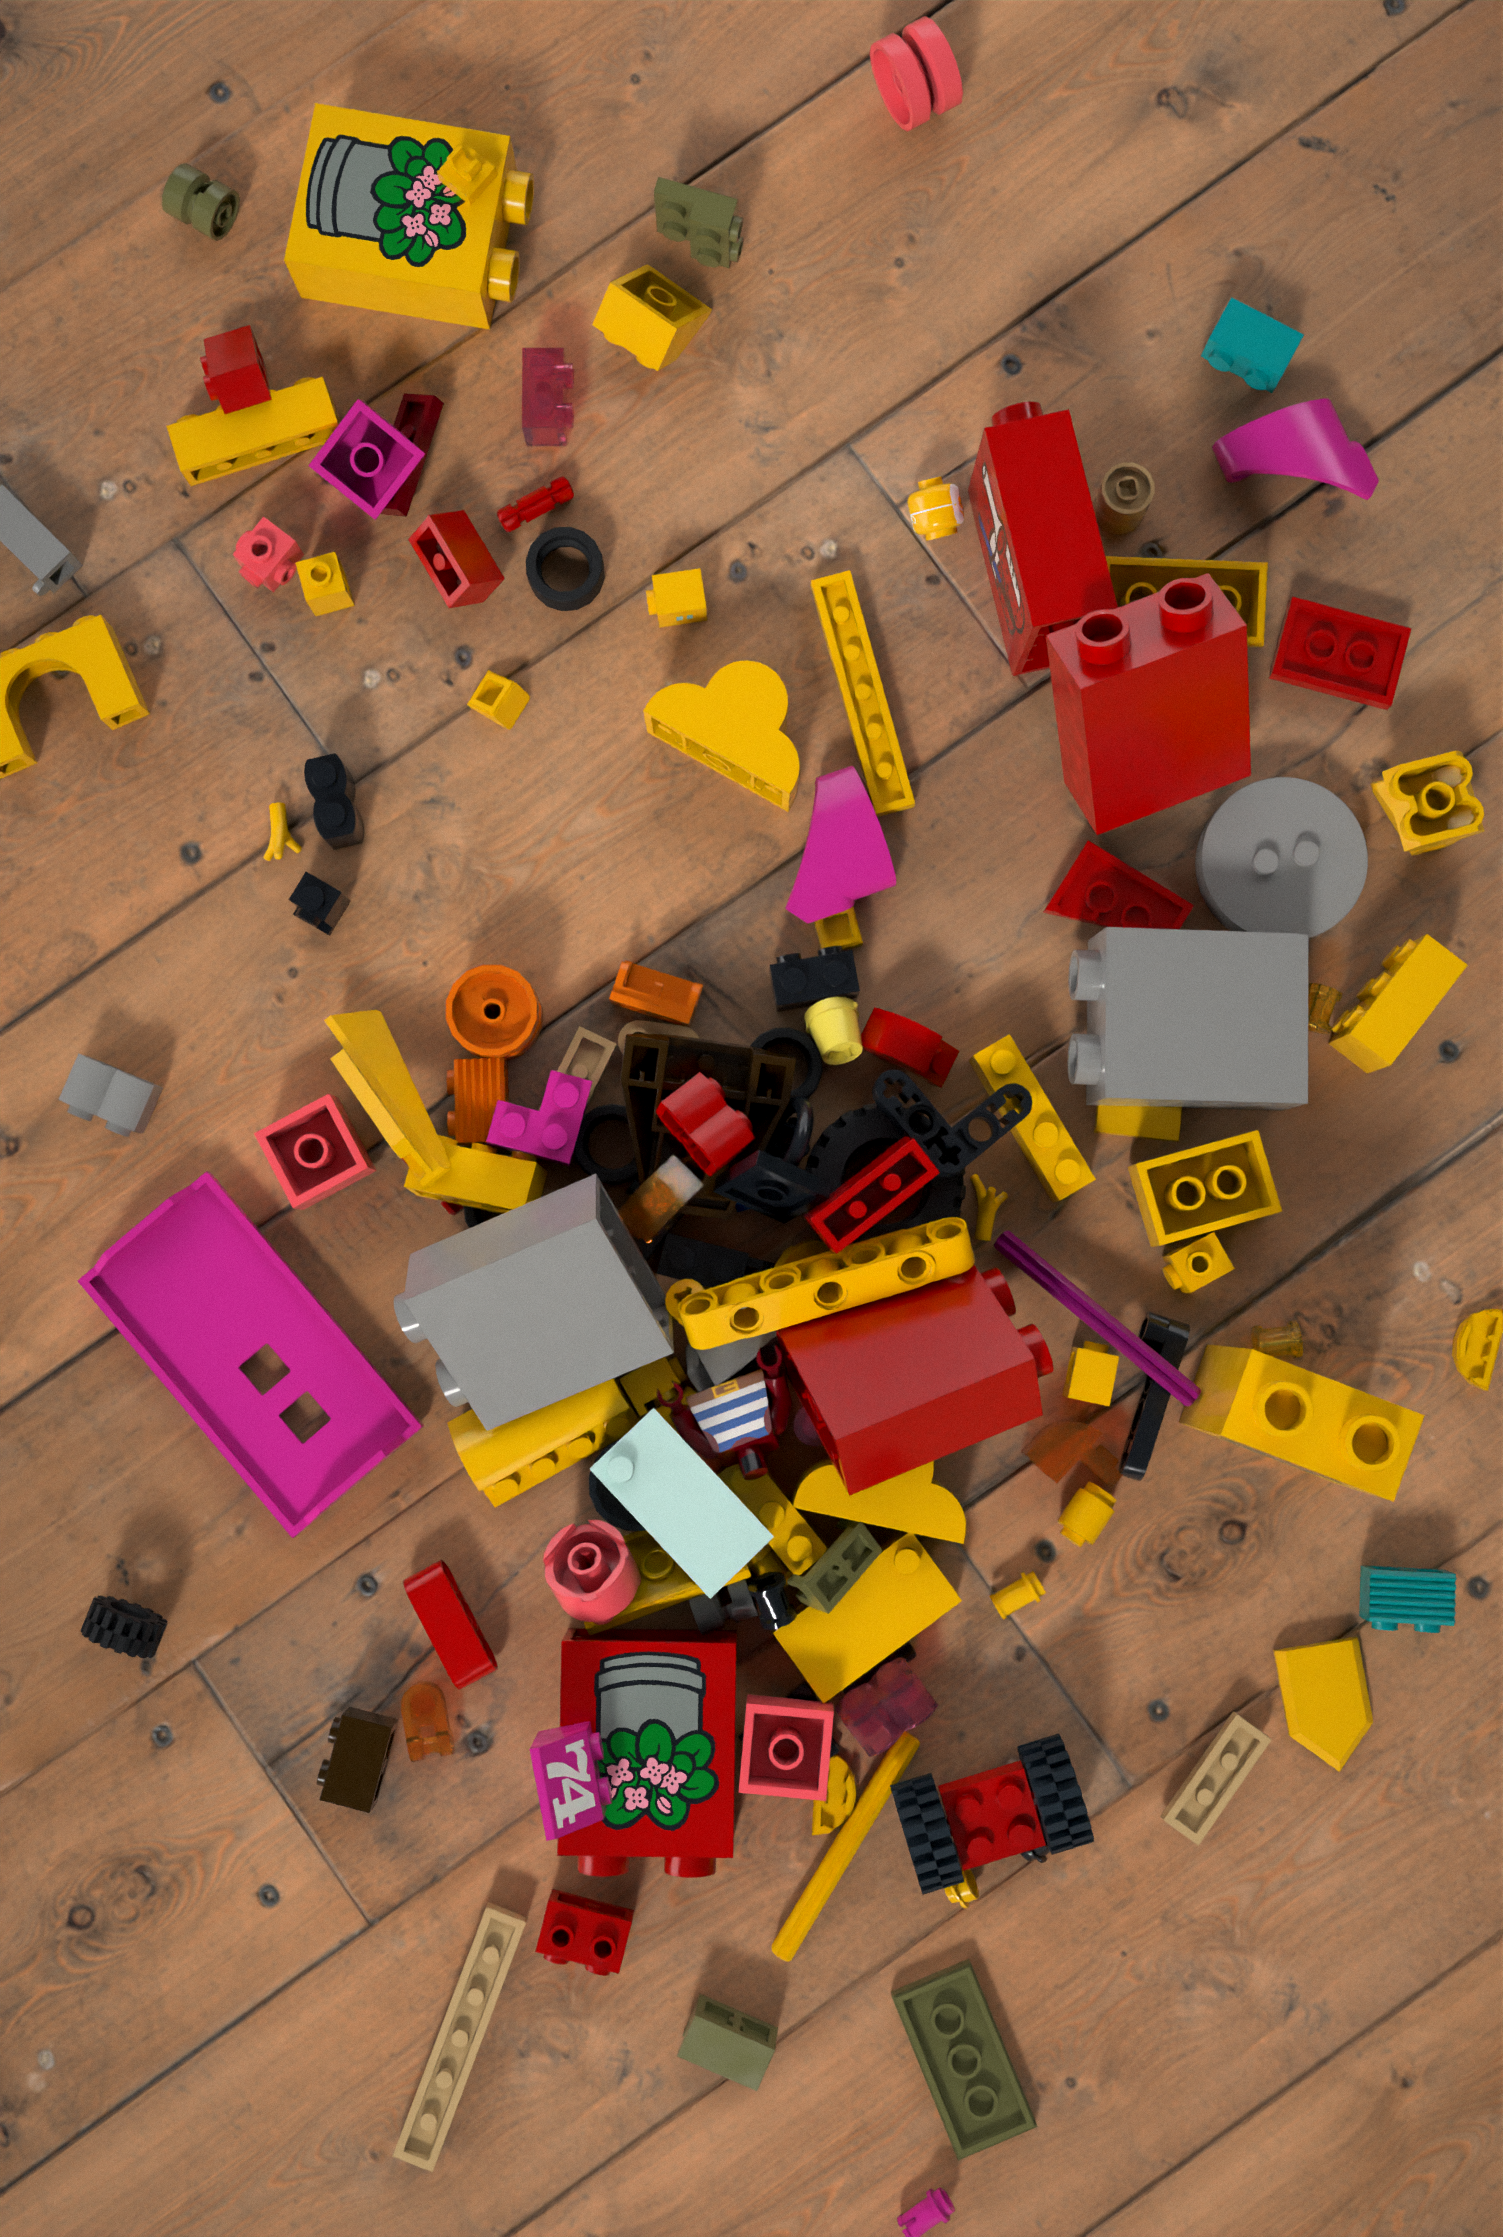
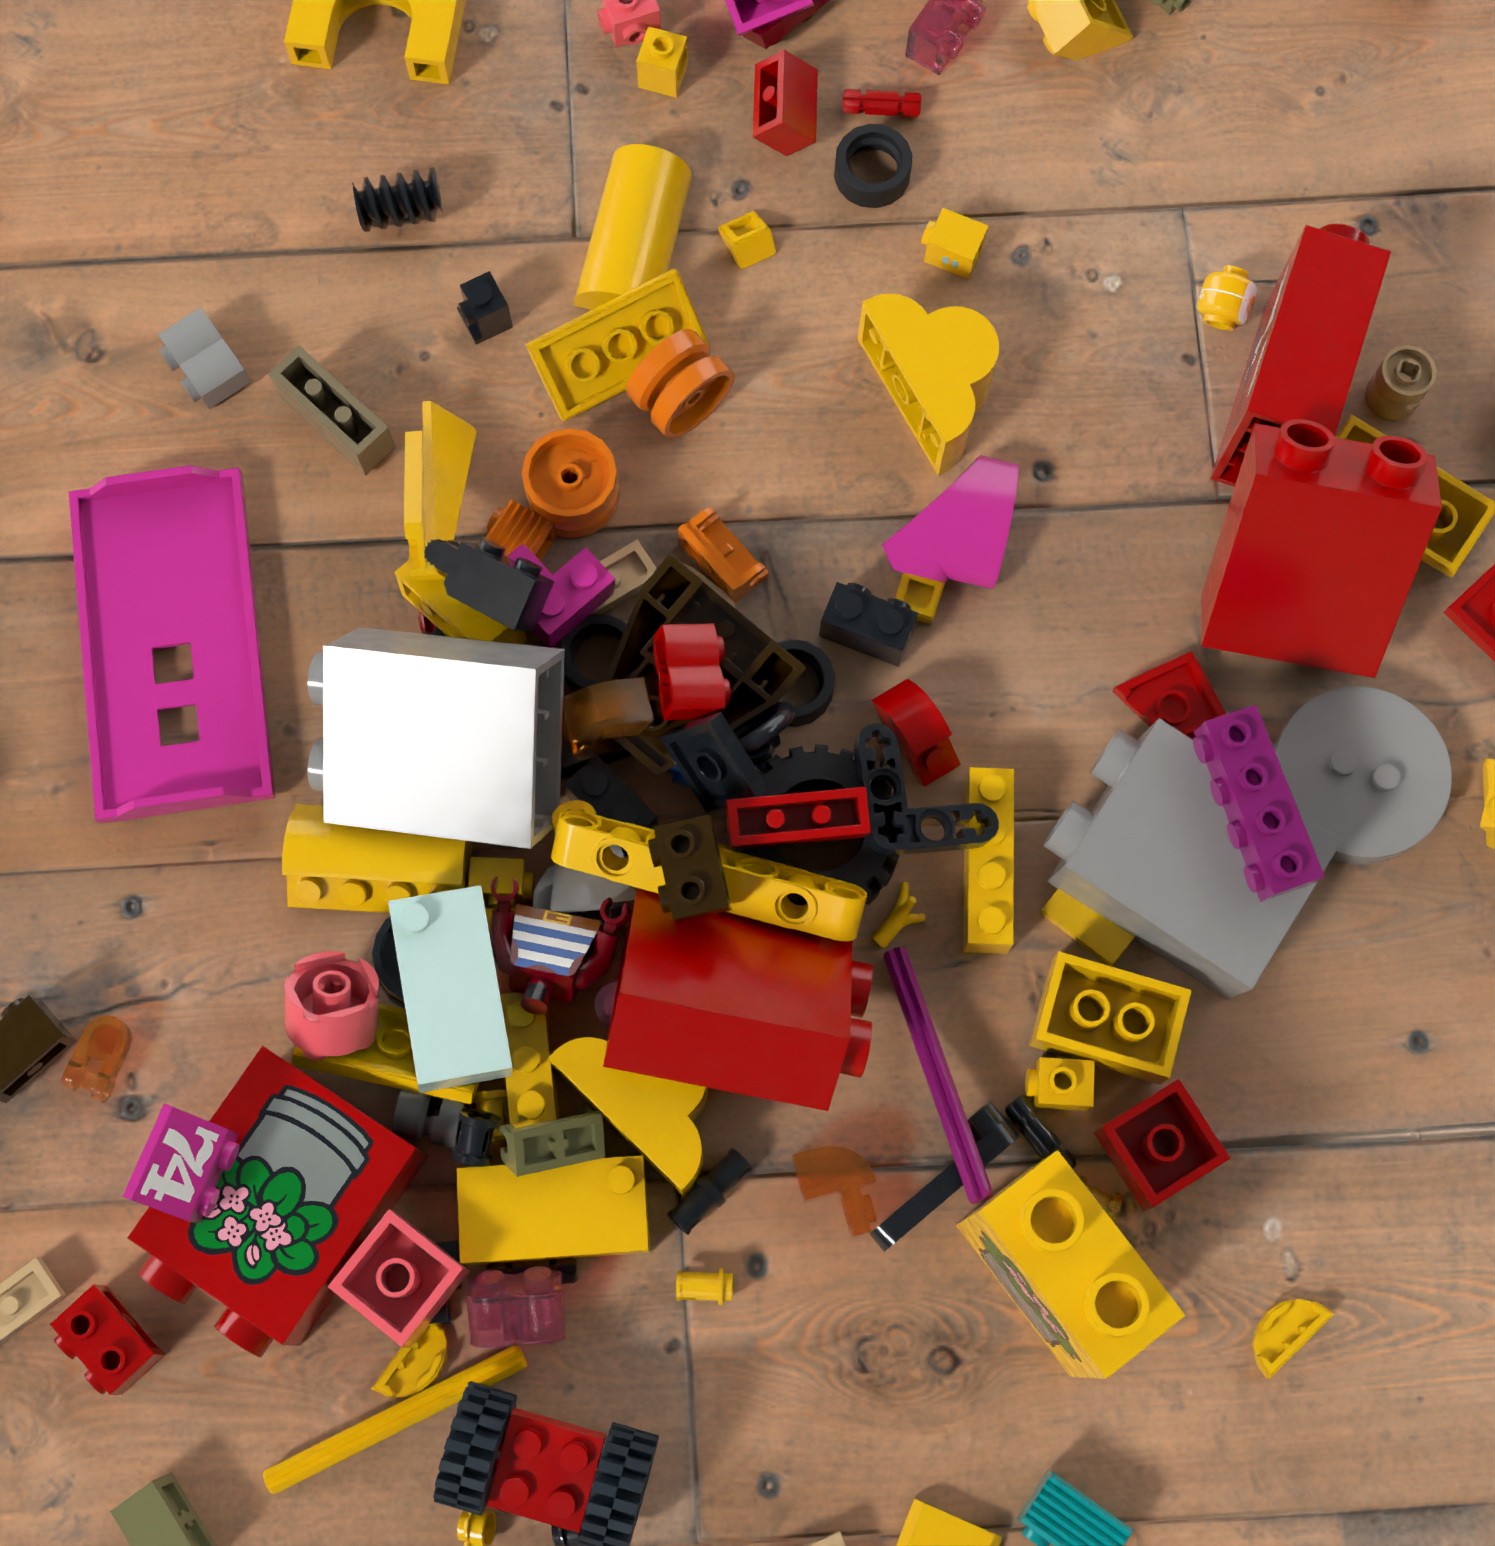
camera: 30 degrees right, 10 degrees down
coral brick [254,1094,377,1210] -> none
yellow bar [263,802,302,861] -> none
black brick [304,753,364,850] -> none
red beam [403,1560,498,1690] -> none
light yellow piece [804,997,863,1065] -> none
yellow plate [810,570,915,817] -> none
yellow brick [1057,1481,1117,1548] -> none
yellow brick [1062,1341,1119,1407] -> none
clear yellow bush [1308,983,1343,1035] -> none
yellow brick [1328,934,1468,1074] -> none
none -> dark tan brick [268,345,396,476]
none -> black piece [352,167,443,232]
none -> black hinge [424,538,554,630]
none -> yellow tile [525,269,710,422]
none -> yellow brick [574,144,692,310]
none -> orange wheel [626,329,735,439]
none -> dark brown brick [648,814,732,922]
none -> black pin [667,1148,752,1235]
none -> black axle [1005,1095,1077,1169]
none -> red brick [1093,1079,1231,1211]
none -> magenta brick [1193,705,1325,902]

